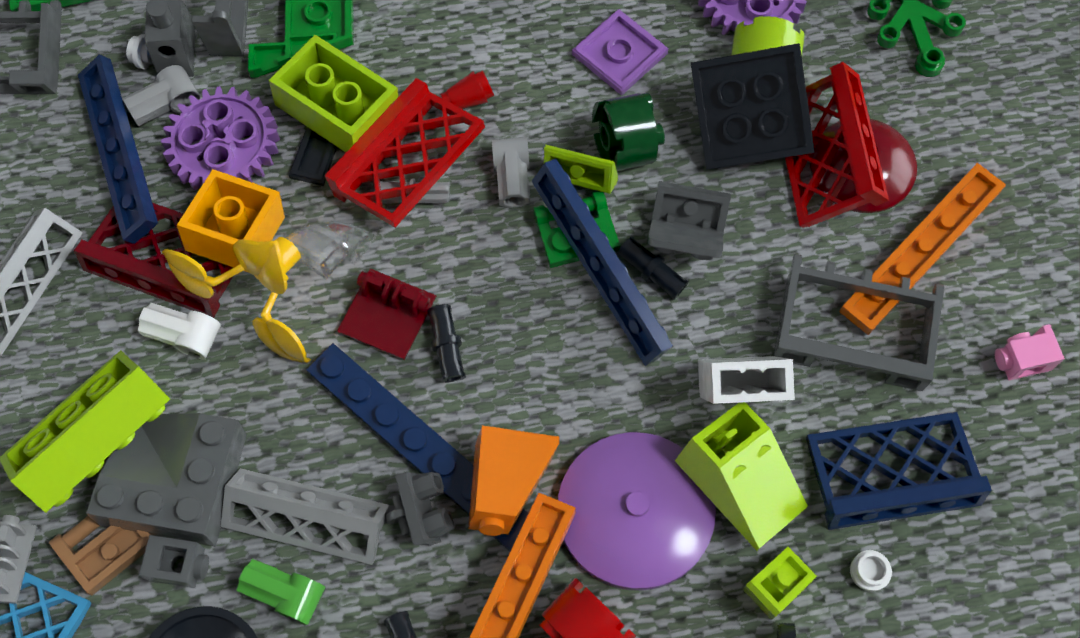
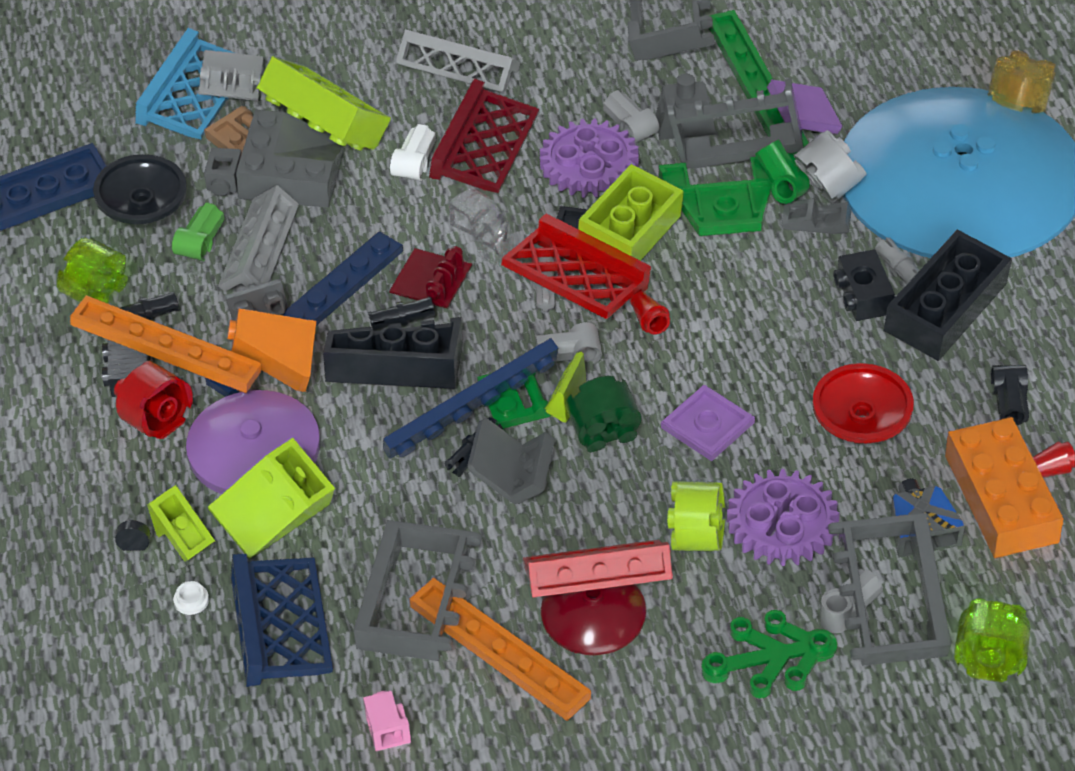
camera: 90 degrees right, 20 degrees down
dark blue plate [78,54,158,244] -> none
yellow plant [162,237,311,363] -> none
light orange brick [177,169,285,273] -> none
black plate [691,43,815,170] -> none
white brick [698,356,795,404] -> none
none -> black wedge [323,317,463,389]

